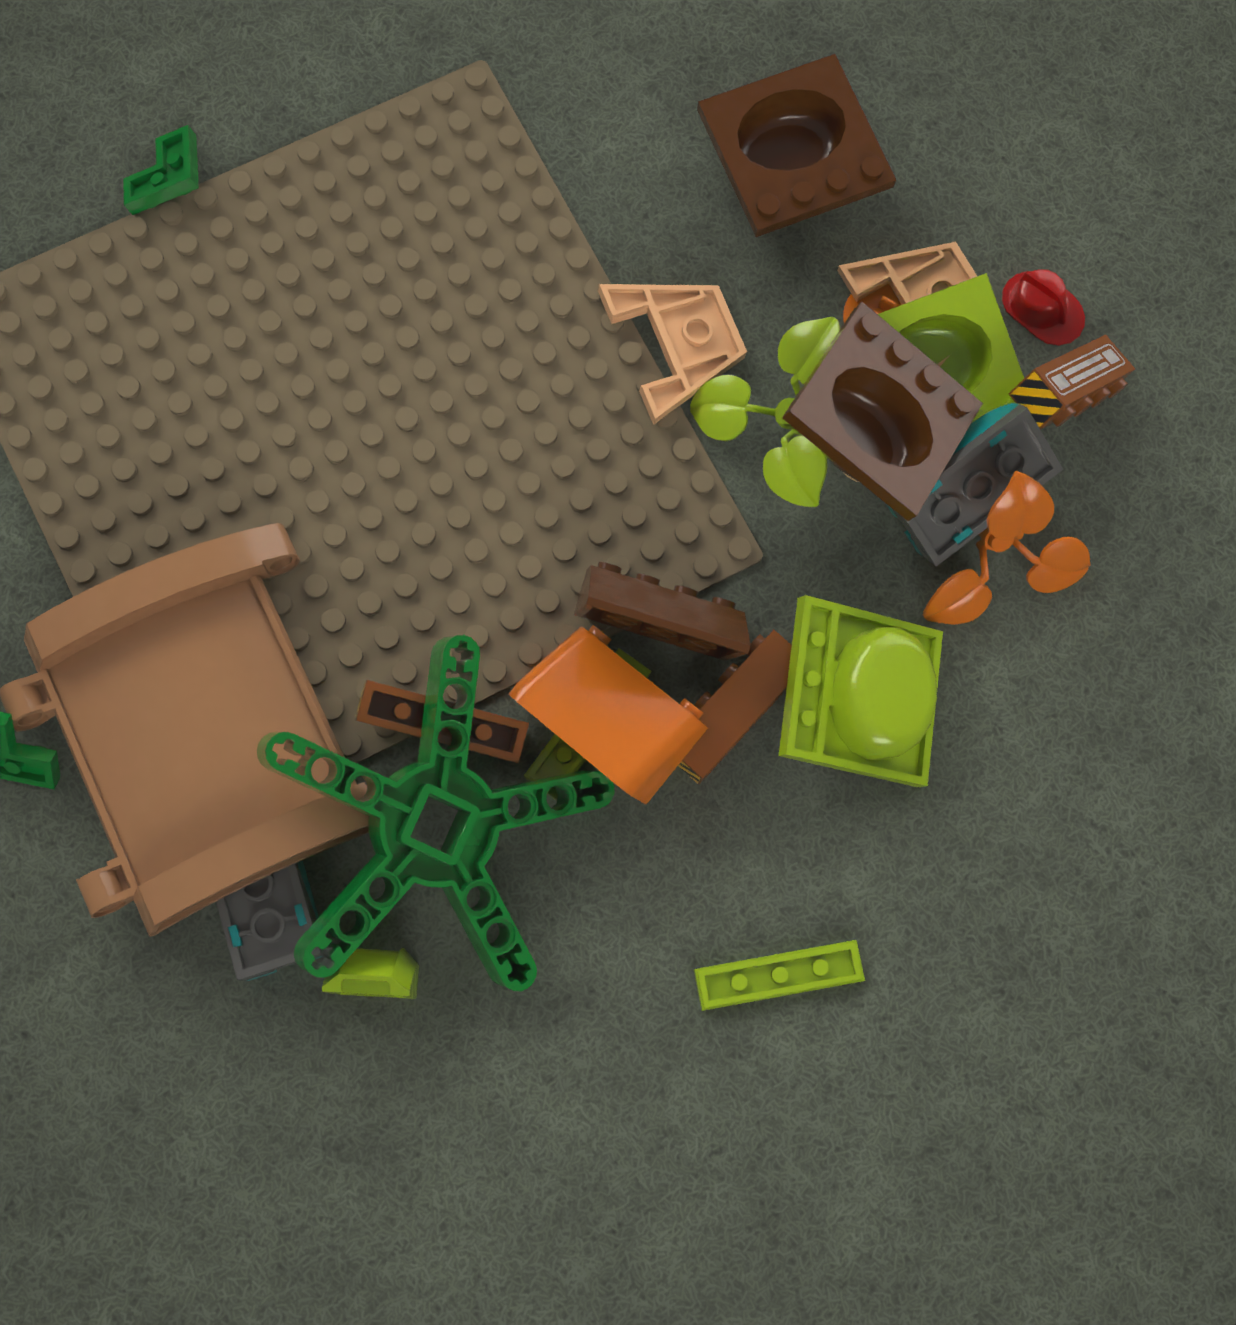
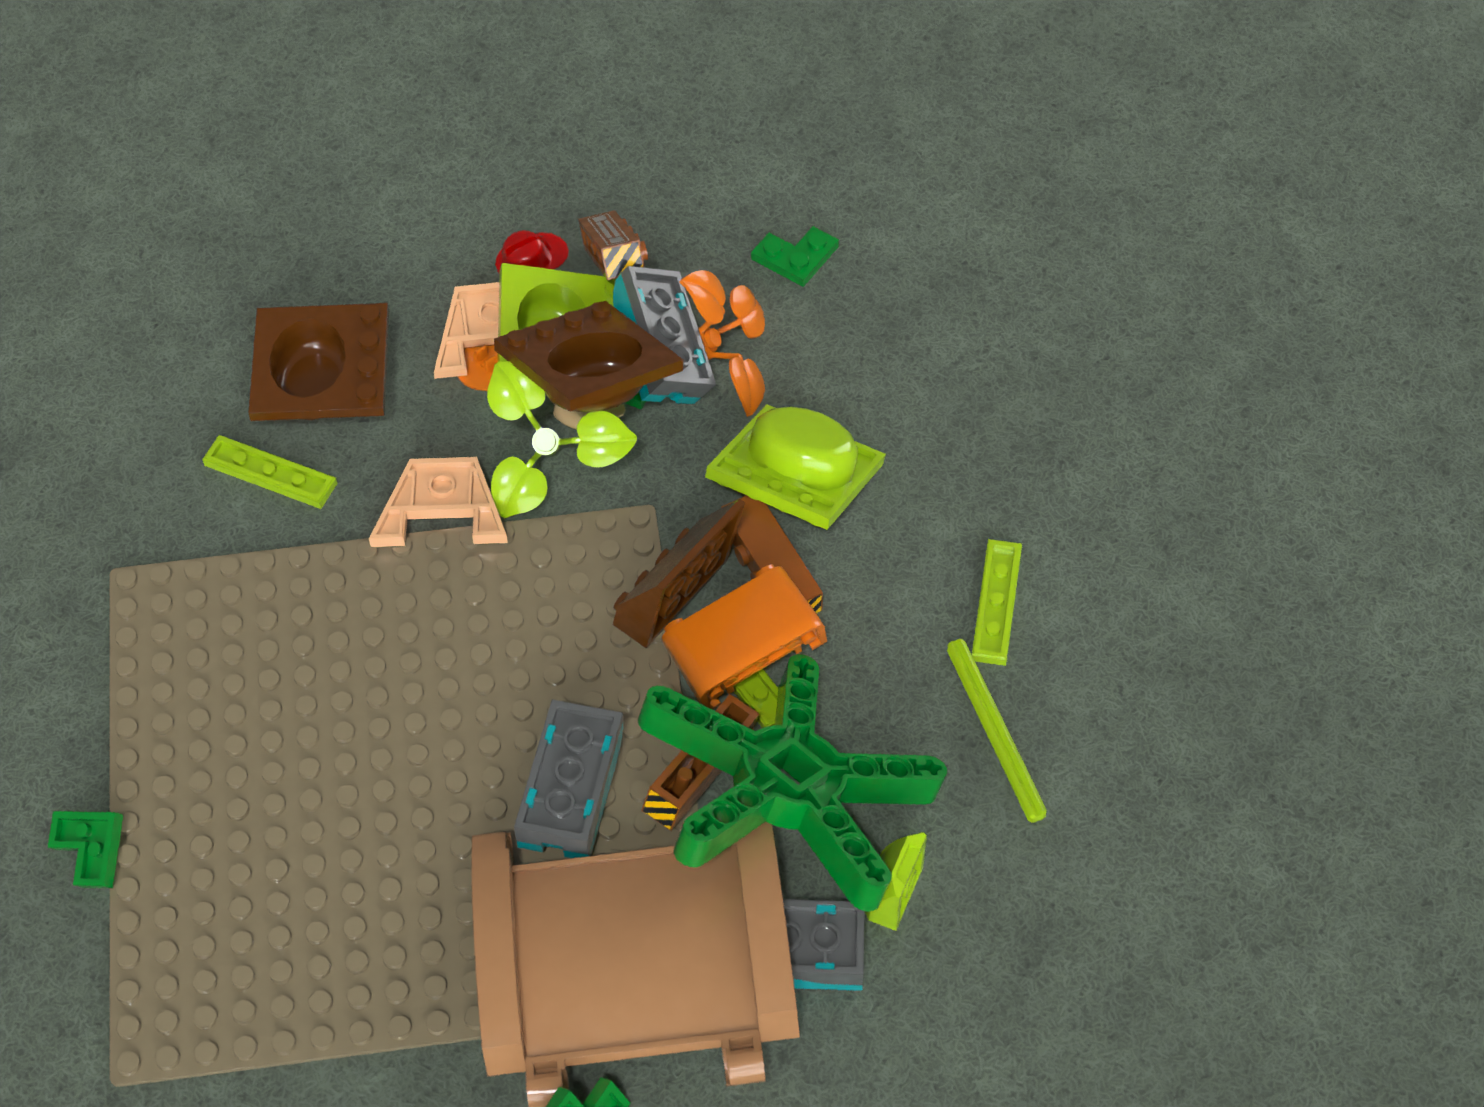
camera: 60 degrees left, 20 degrees down
none -> lime tile [202,435,337,509]
none -> dark grey piece [514,699,623,858]
none -> green plate [751,226,839,287]
none -> lime axle [947,639,1047,823]

